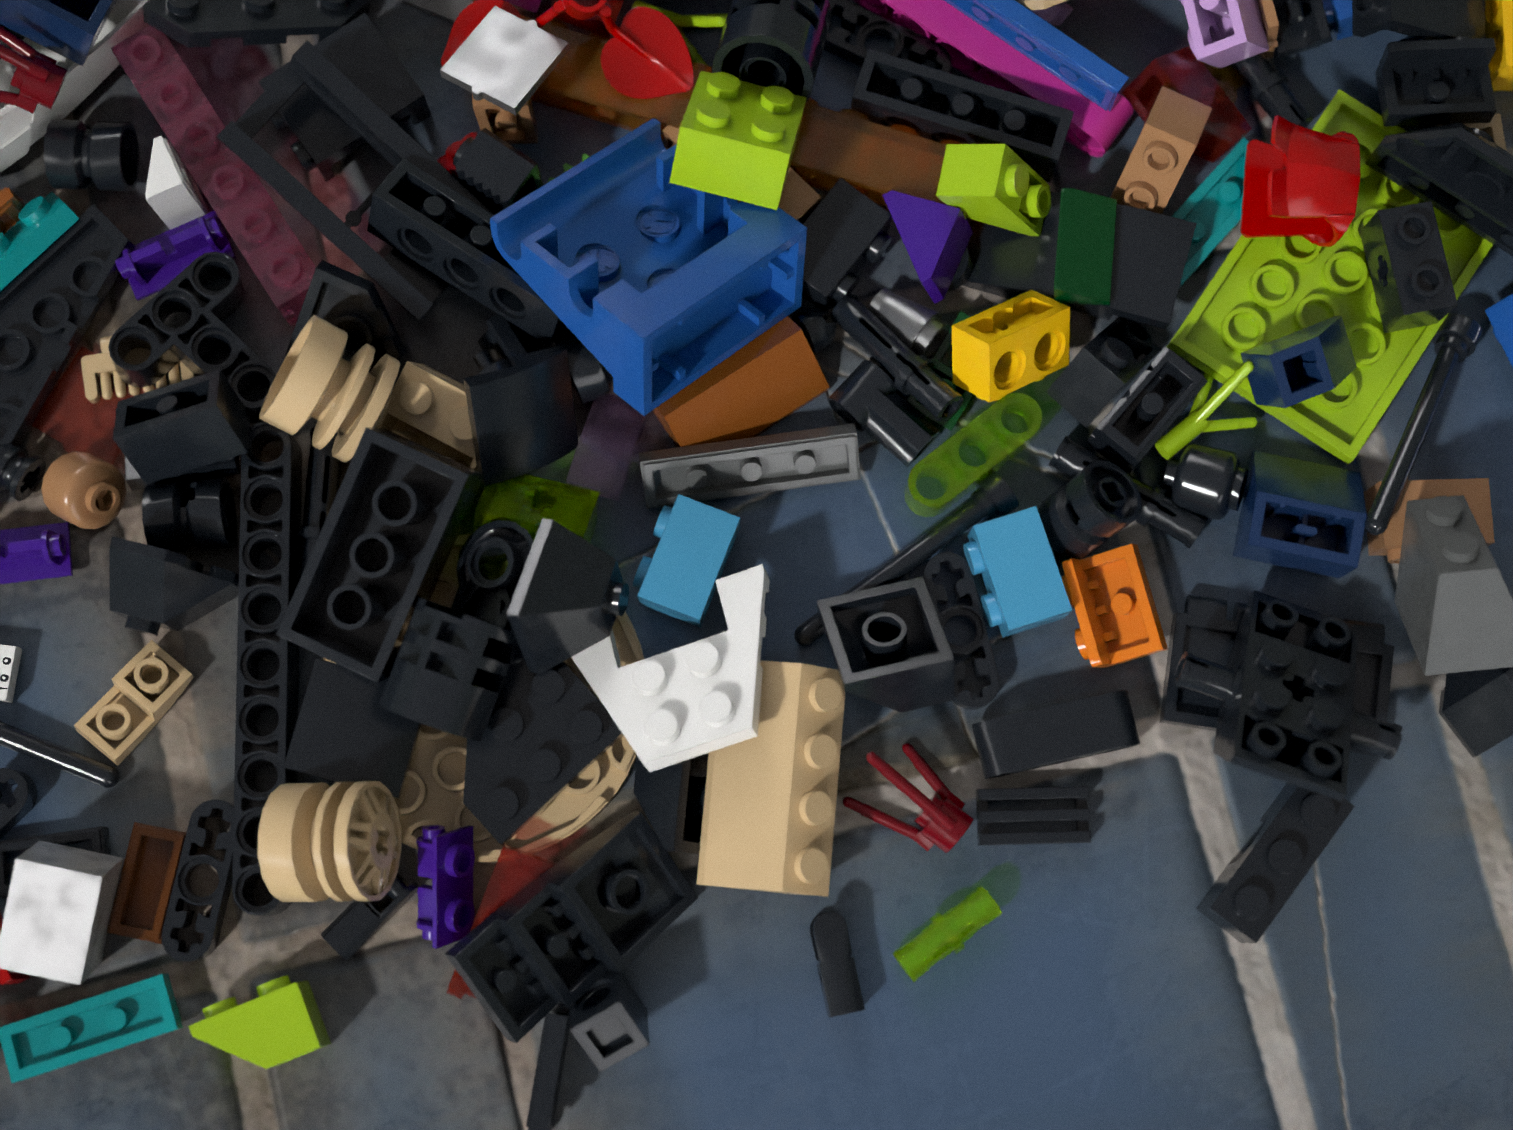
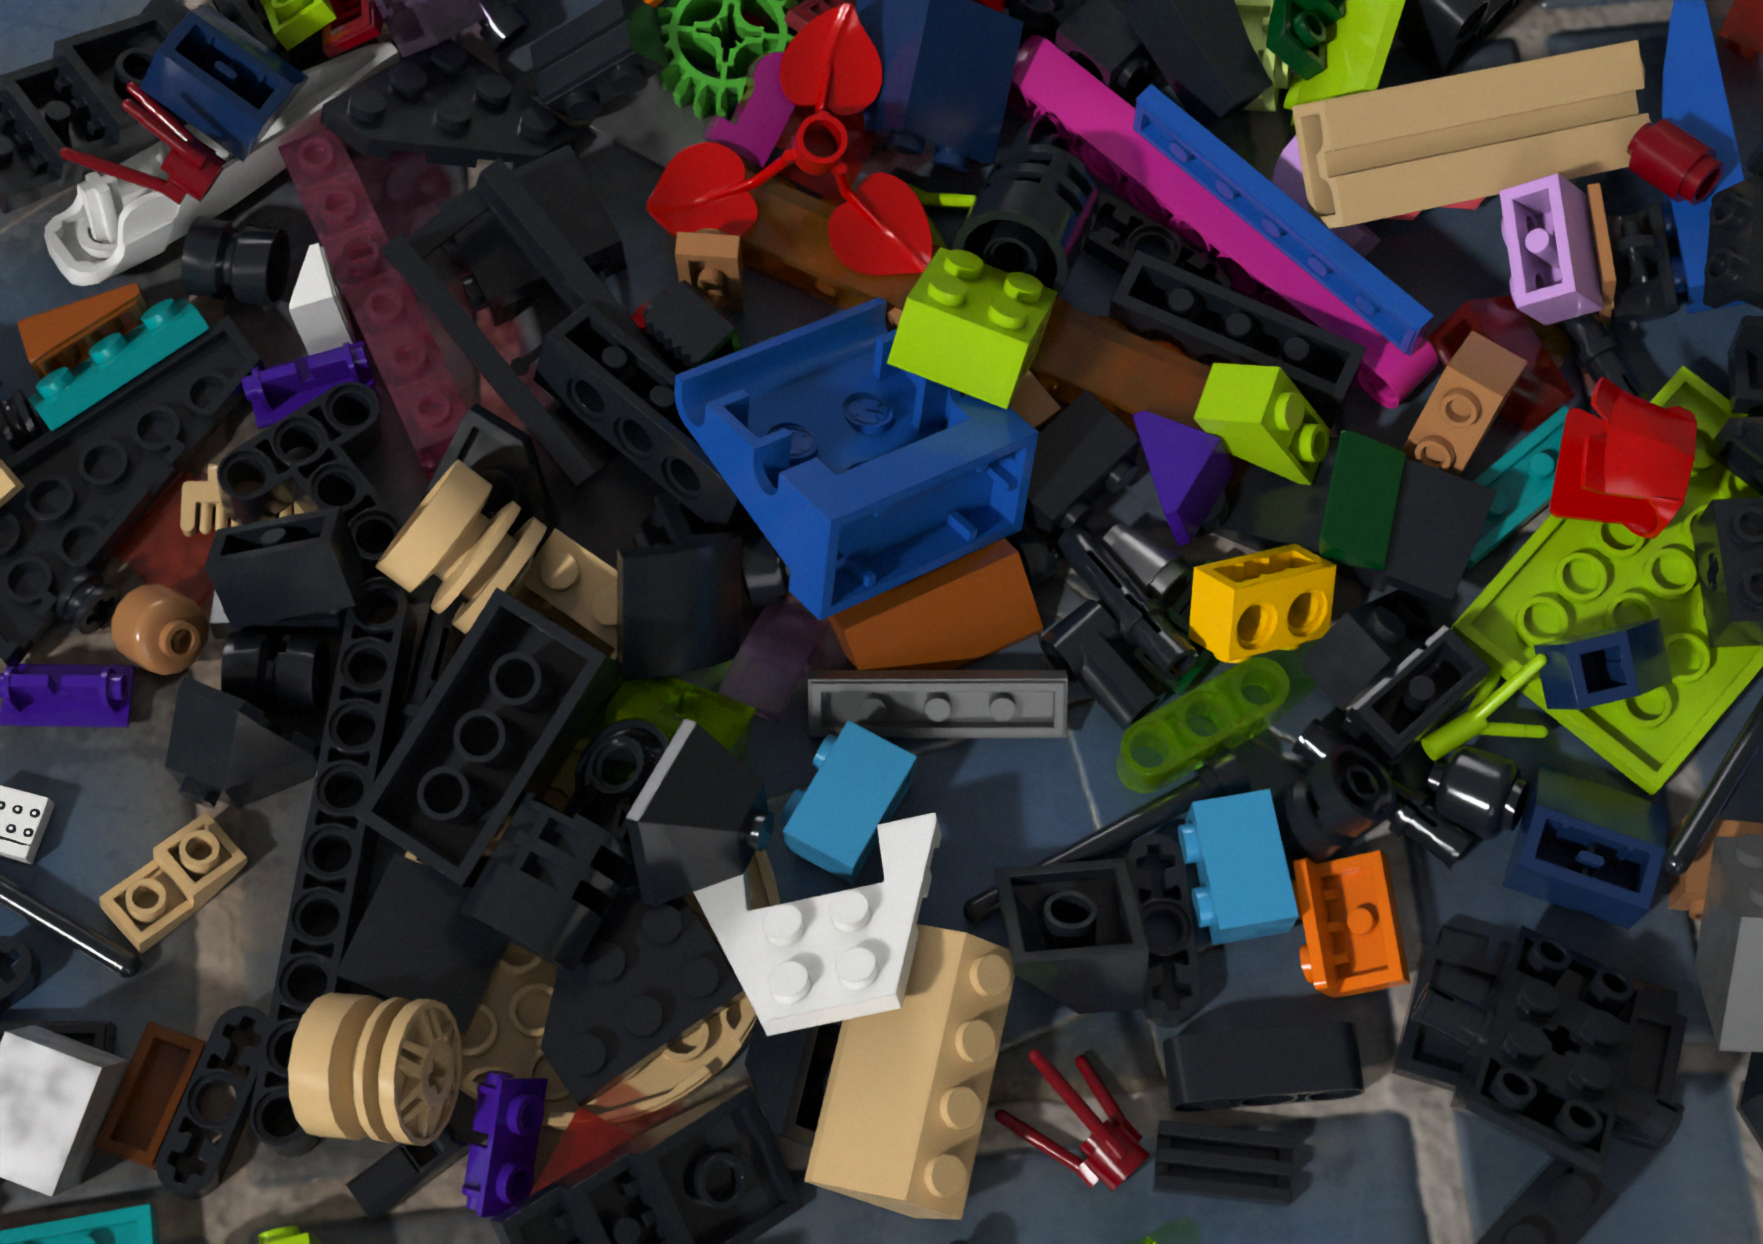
camera: 10 degrees right, 10 degrees down
piece [440,6,570,115] -> none

